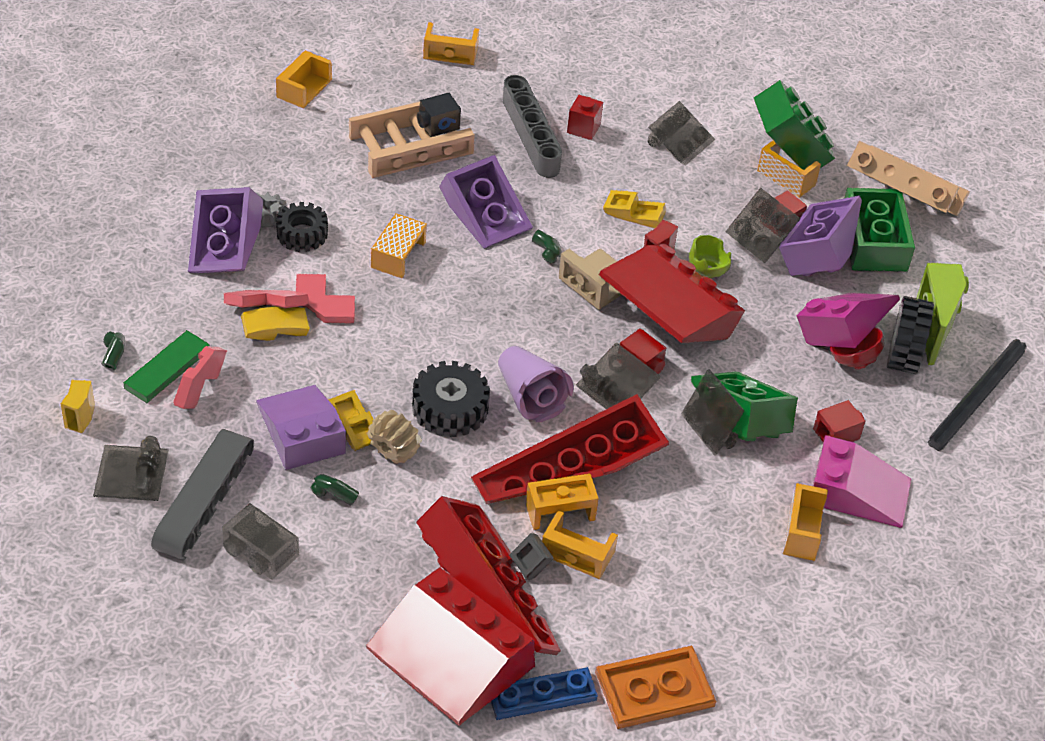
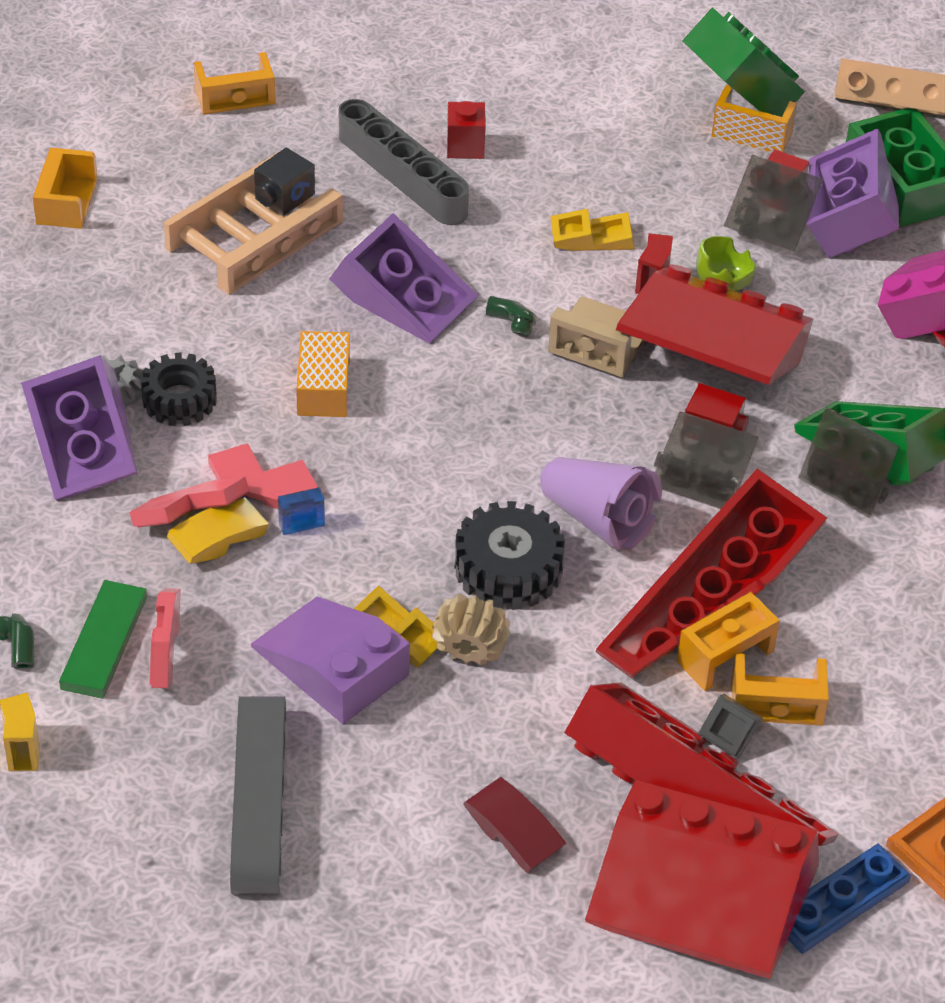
camera: 20 degrees left, 0 degrees up
clear smoke hinge [93,436,169,501] -> none
clear smoke brick [222,503,299,580] -> none
dark green arm [310,474,359,506] -> none
clear smoke hinge [648,101,715,166] -> none
none -> clear blue tile [278,487,325,535]
none -> dark red slope [463,776,567,873]

